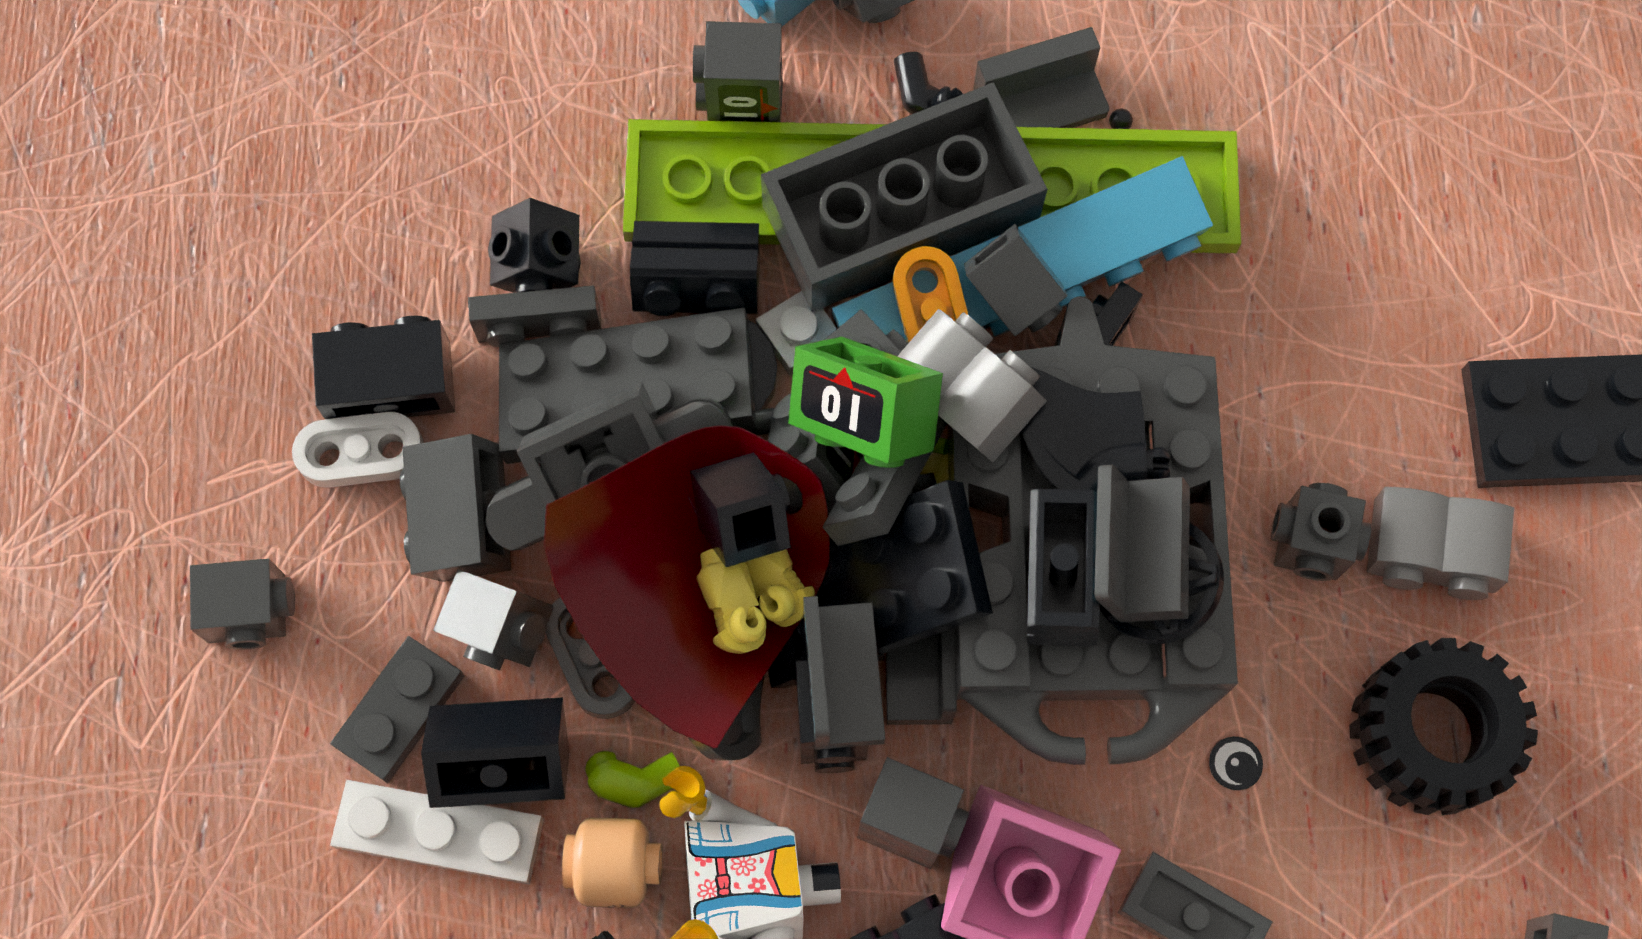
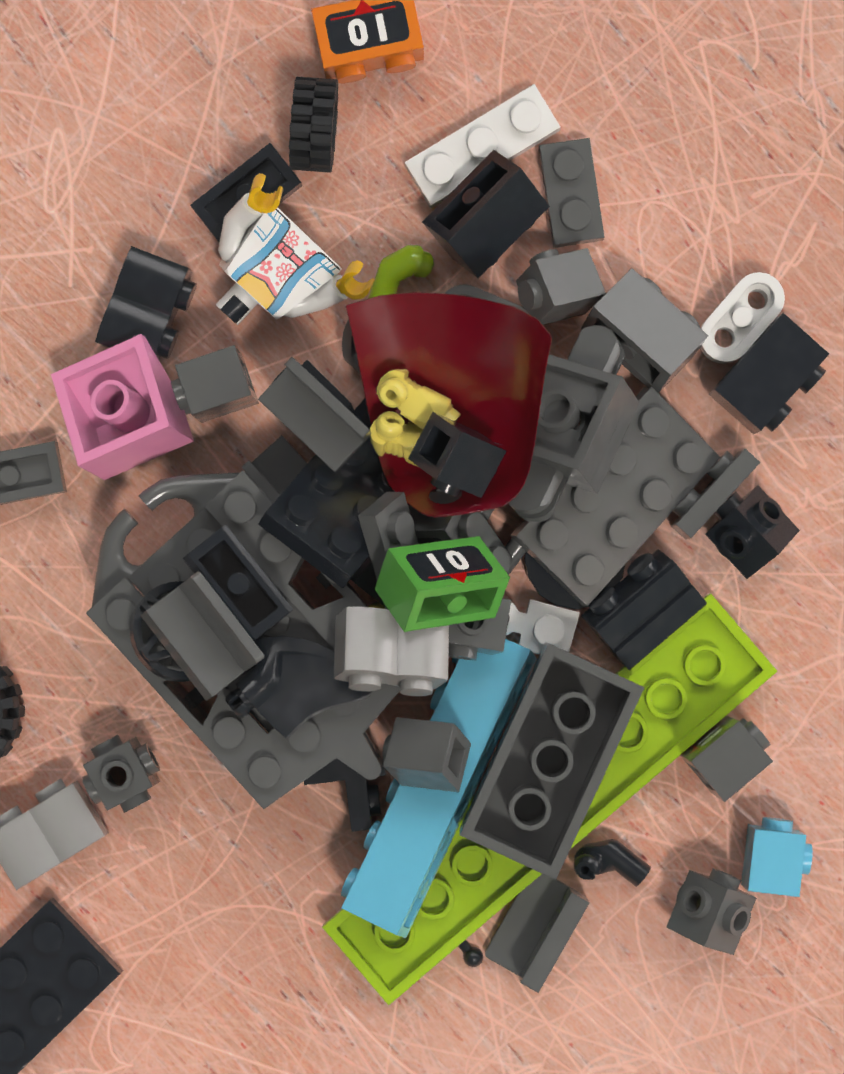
camera: 145 degrees right, 15 degrees up
dark grey brick [190,558,295,650] -> none
light nougat head [562,817,663,908] -> none
light orange plate [892,246,968,343] -> none
black sticker [1209,736,1263,790] -> none

